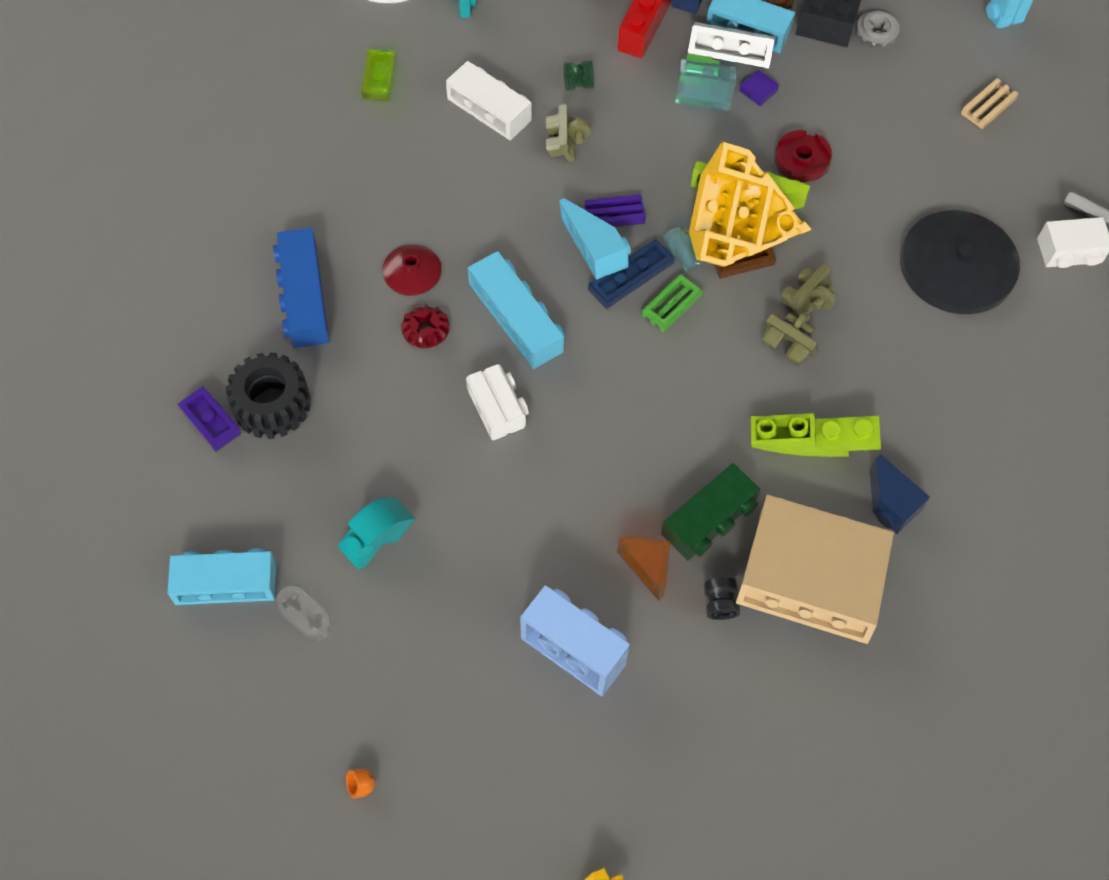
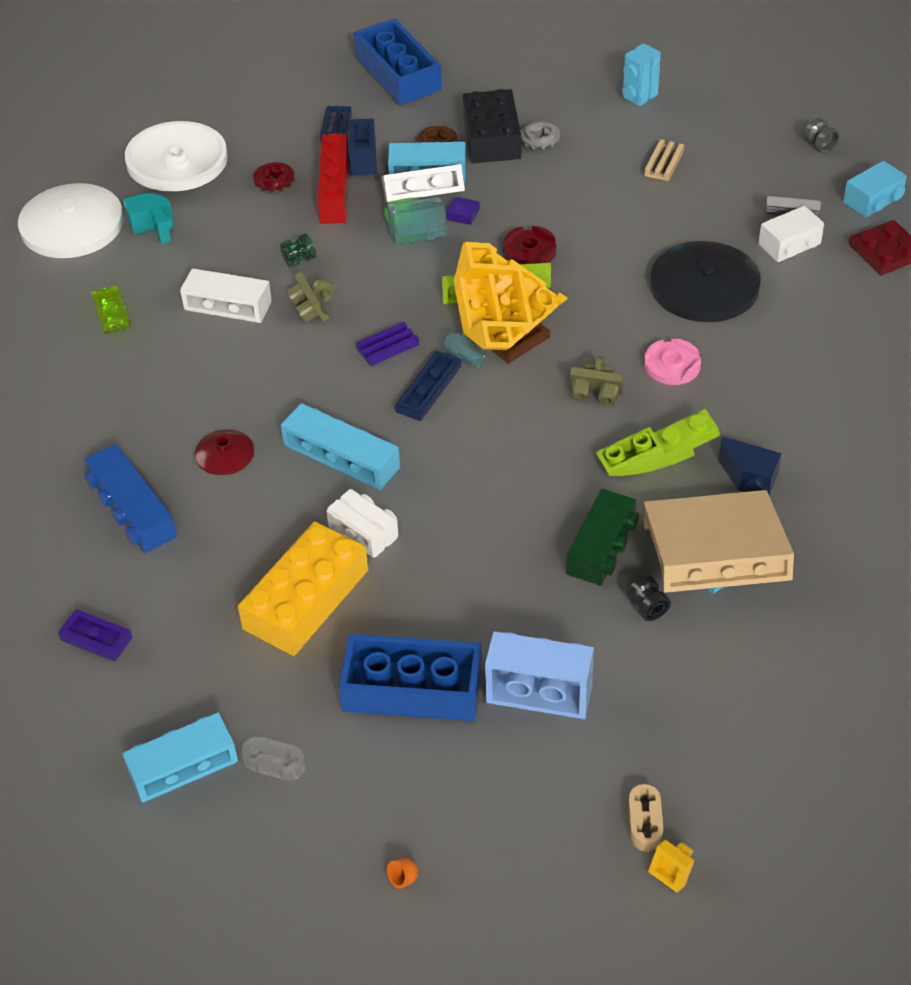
camera: 20 degrees left, 15 degrees down
black tyre [226,352,311,439] -> none
teal brick [337,497,415,569] -> none
dark red gear [401,304,450,348] -> none
medium azure slope [559,198,631,279] -> none
clear orange slope [617,536,670,600] -> none
bright green tile [641,274,703,333] -> none
olive hips [782,264,836,318] -> none
none -> yellow brick [238,521,368,657]
none -> blue brick [339,634,482,722]
none -> tan beam [628,784,664,852]
none -> bright pink tile [644,339,701,385]

